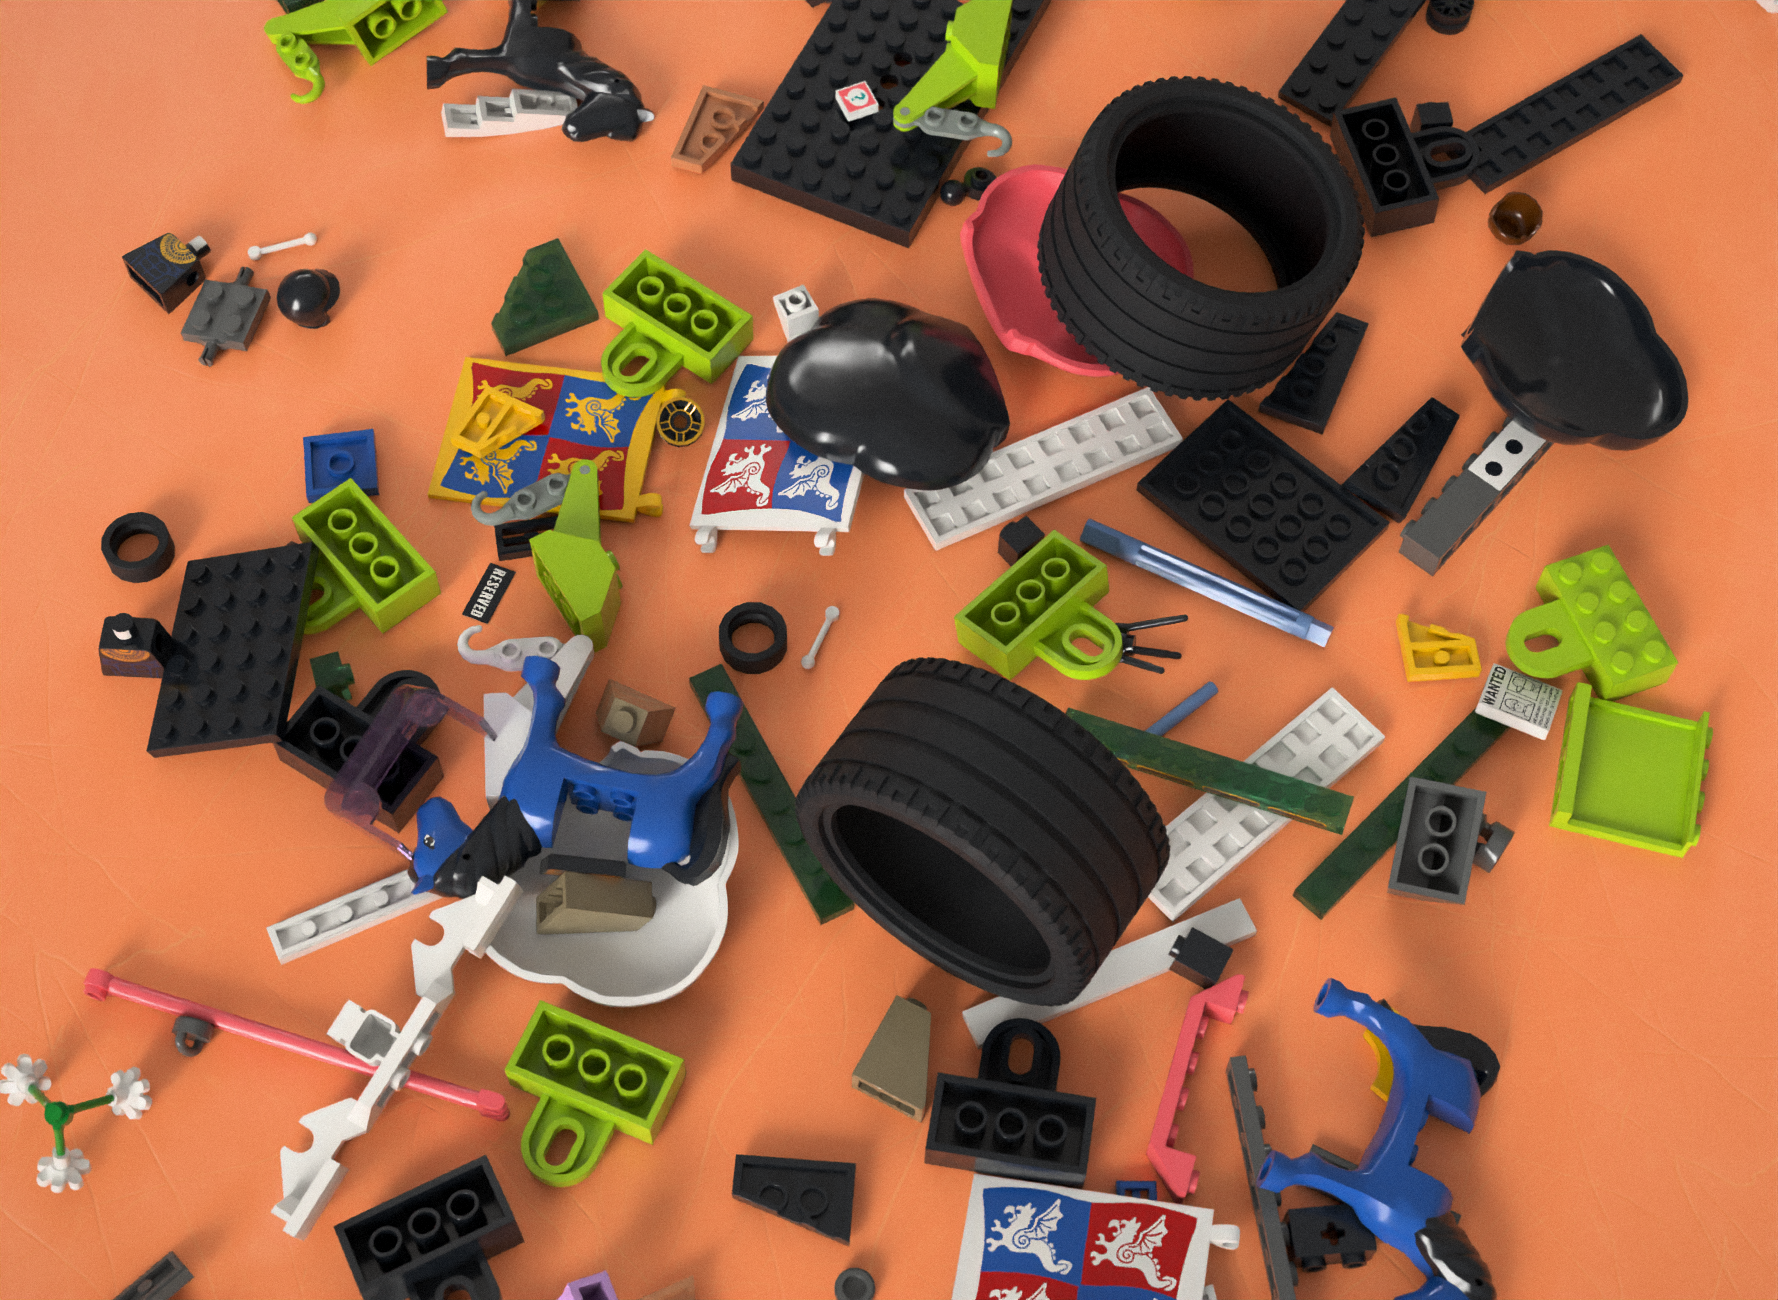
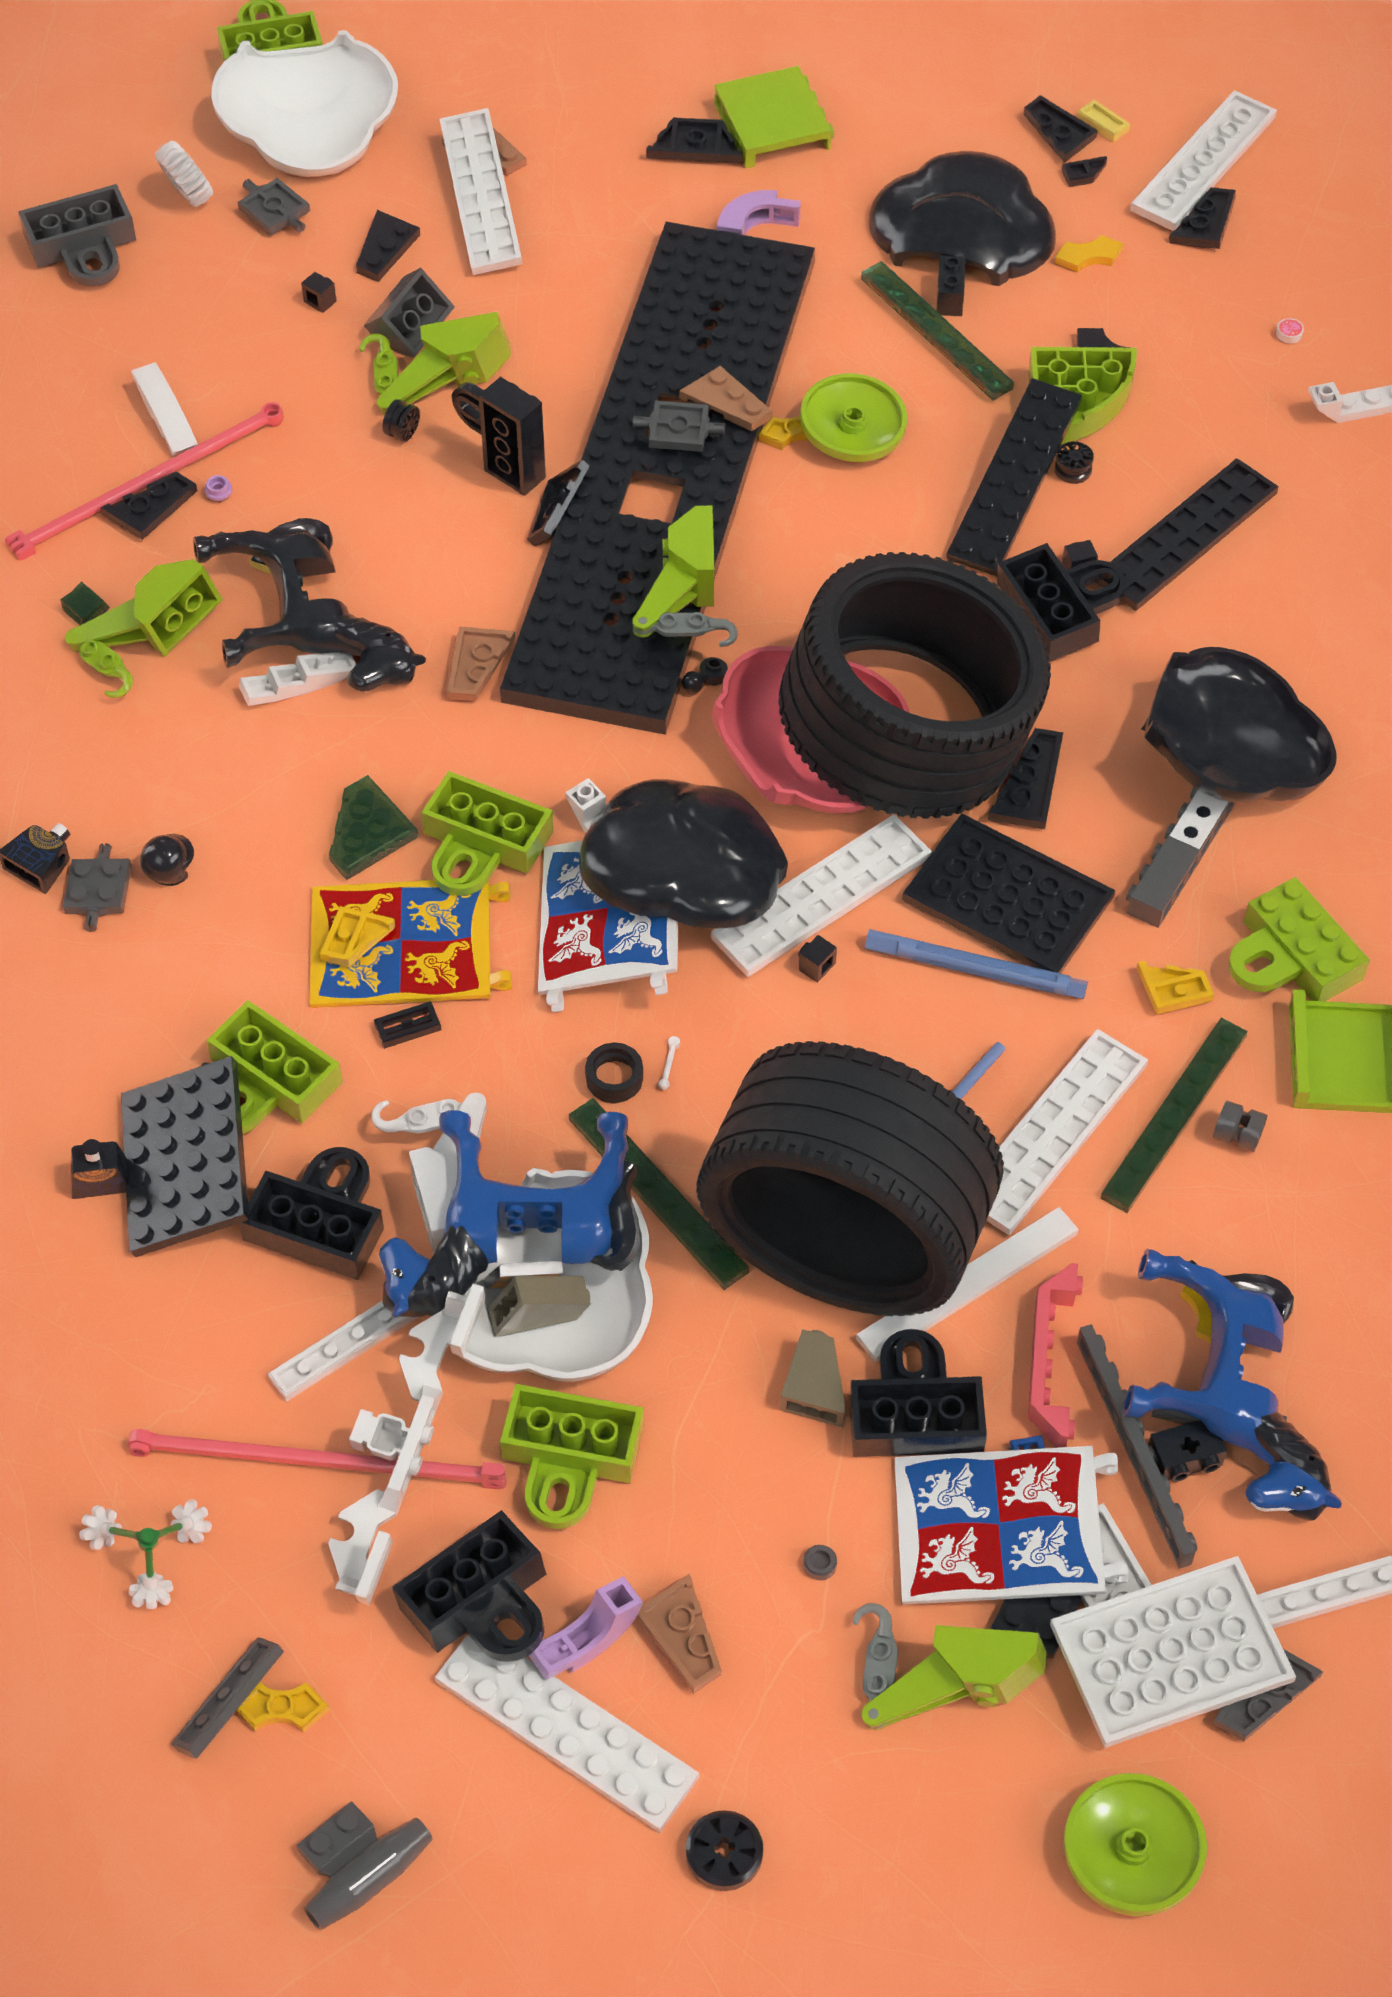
camera: 10 degrees left, 5 degrees down
black tyre [101,512,175,583] -> none
dark grey tile [172,1016,214,1057] -> none
white hinge [248,232,317,261] -> none
blue plate [303,429,379,503] -> none
clear green plate [309,651,356,701] -> none
windscreen [324,684,498,861] -> none
black sticker [462,563,516,624] -> none
lime slope [471,459,623,653] -> none
dark tan slope [596,679,676,747] -> none
wheel [656,397,705,447] -> none
black wing [732,1154,856,1247] -> none
white tile [836,81,878,122] -> none
lime brick [954,529,1123,680] -> none
clear green plate [1066,707,1354,835] -> none
black plant [1115,614,1188,674] -> none
black brick [1168,927,1234,989] -> none
black wing [1341,397,1460,523] -> none
dark grey slope [1387,777,1487,905] -> none
white tile [1475,663,1563,740] -> none
reddish brown hair [1487,192,1543,245] -> none

